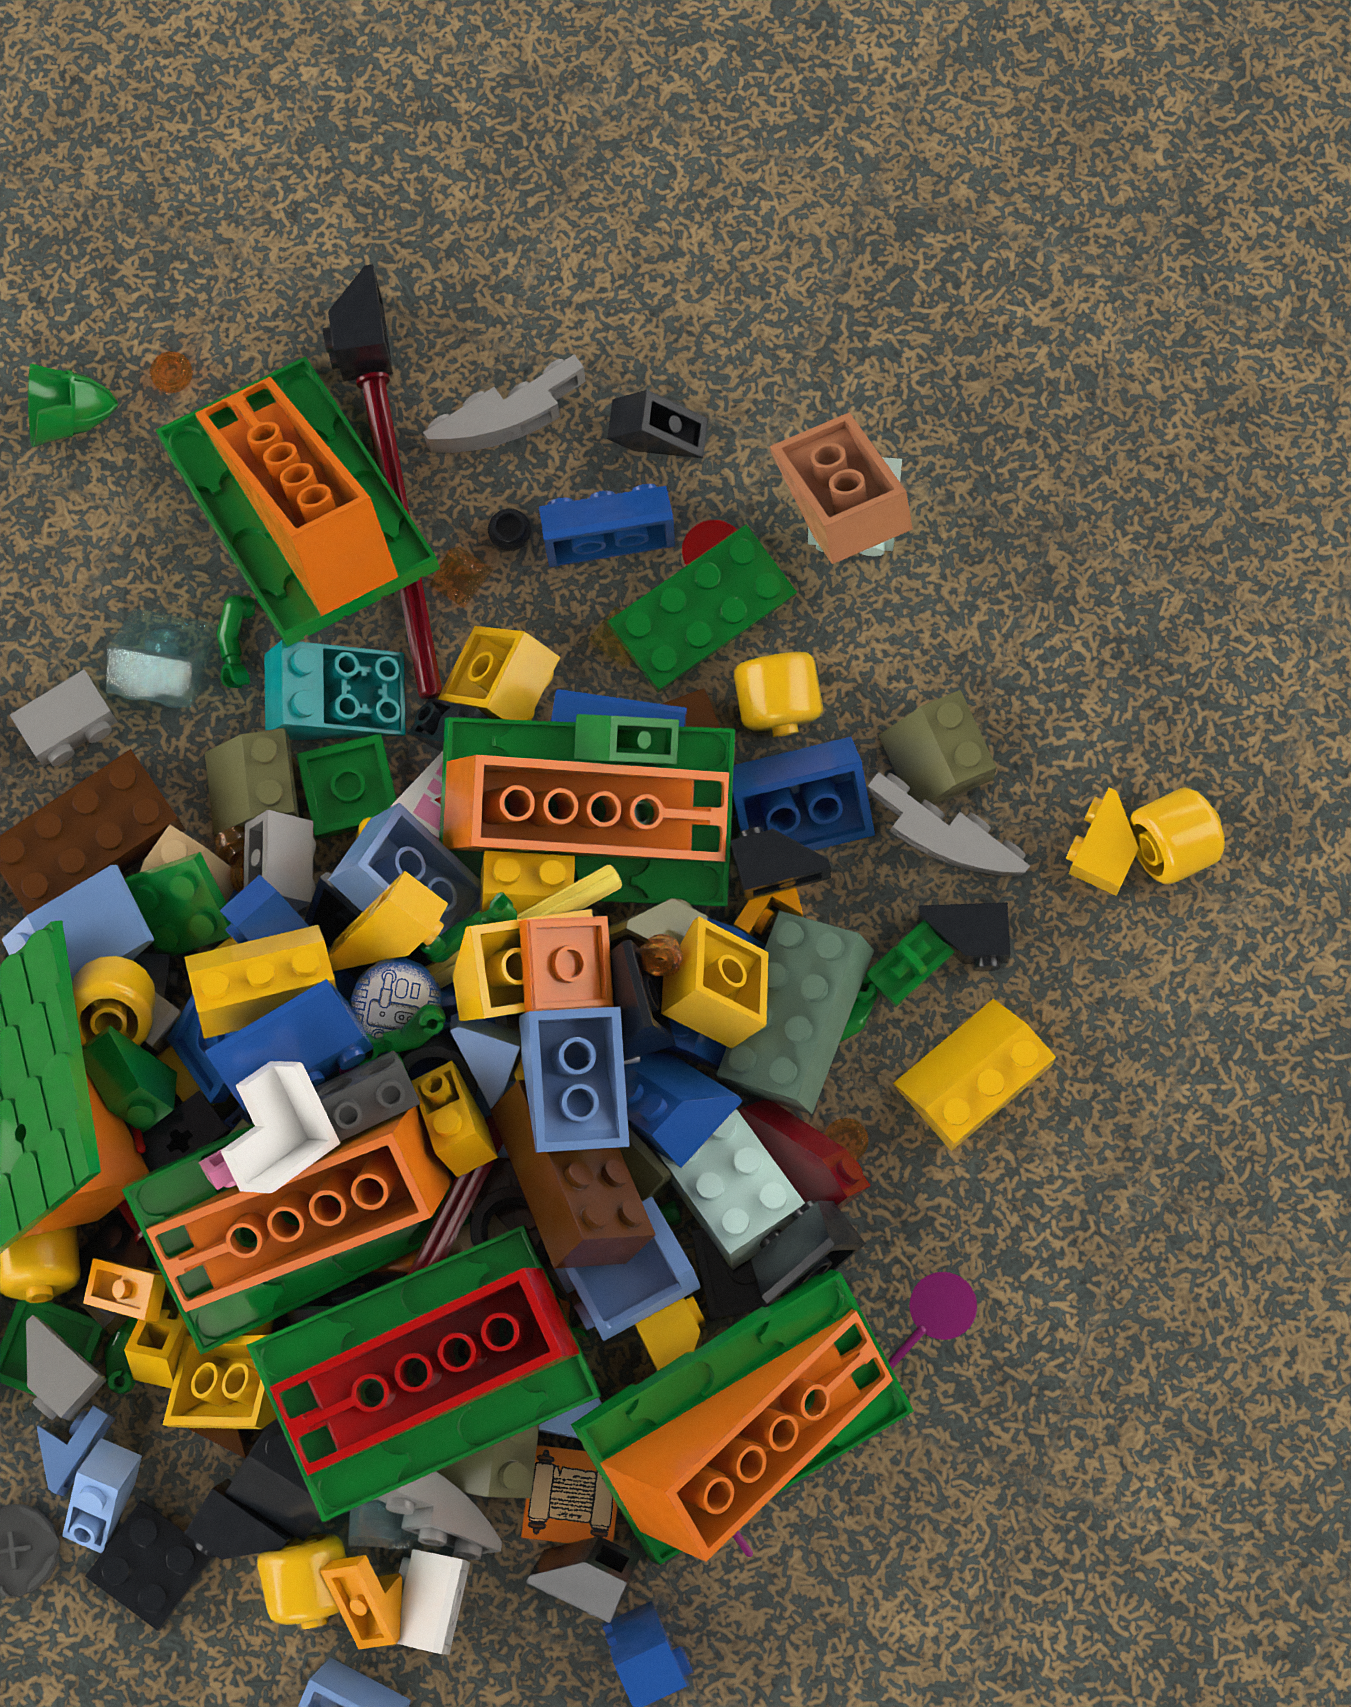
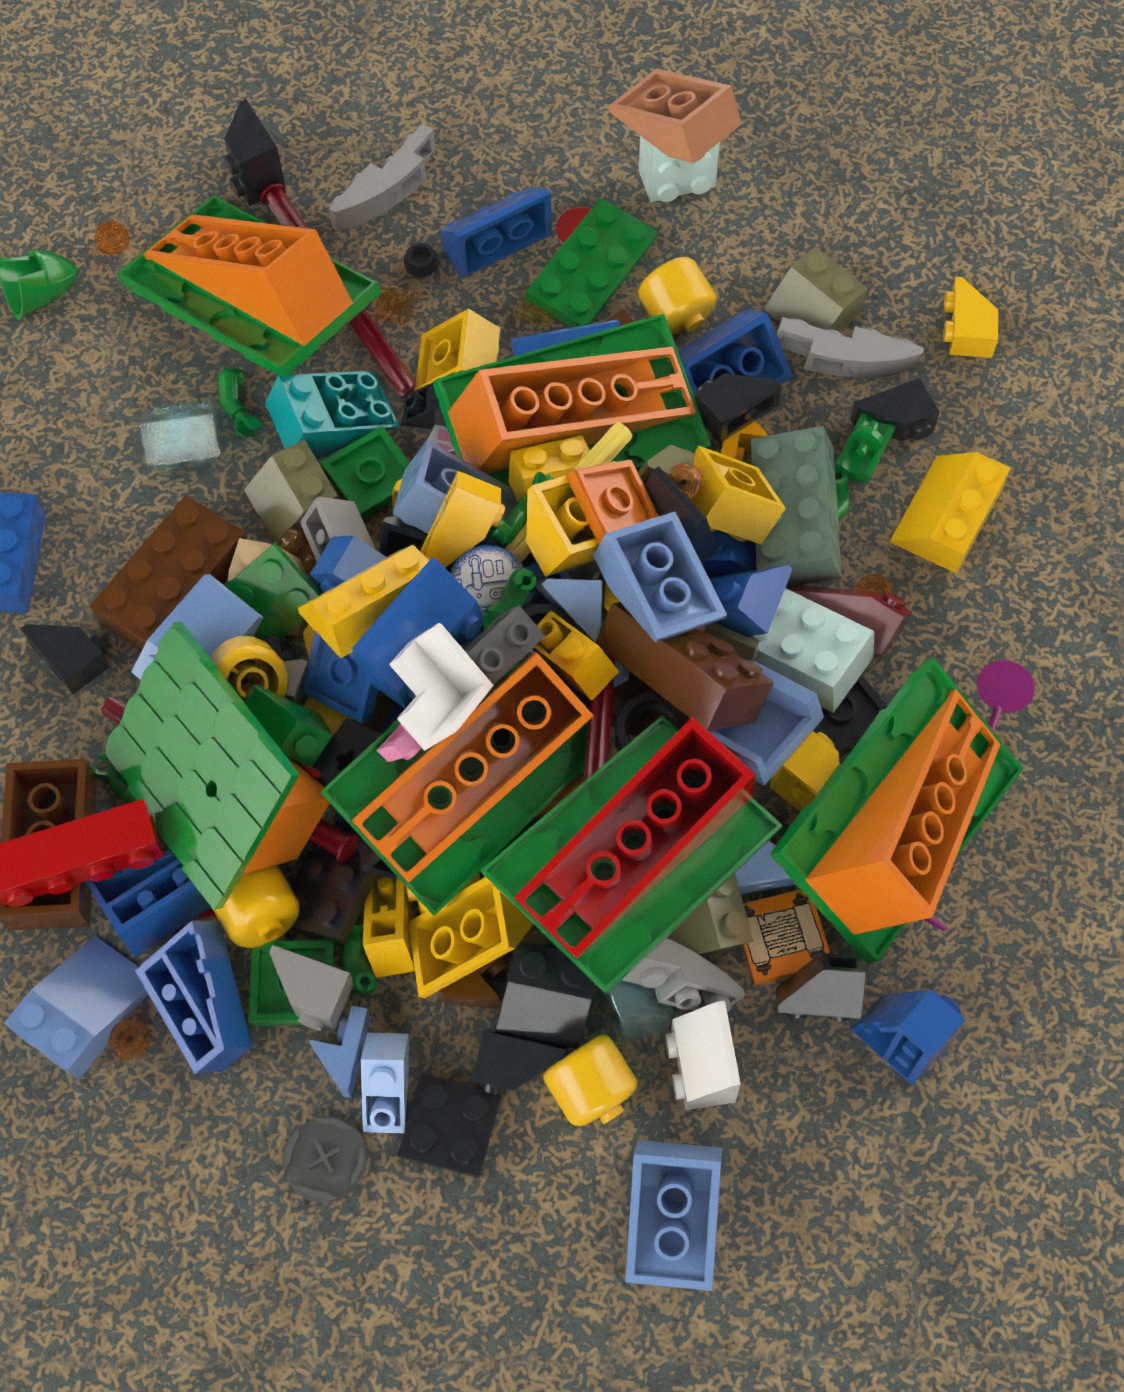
camera: 25 degrees left, 10 degrees down
light grey brick [10,670,118,767] -> none
light orange slope [83,1258,166,1322] -> none
light orange slope [320,1555,403,1649] -> none
green slope [574,714,679,764] -> none
black slope [607,390,708,458] -> none
black slope [751,1200,866,1304] -> none
yellow head [1129,787,1225,885] -> none

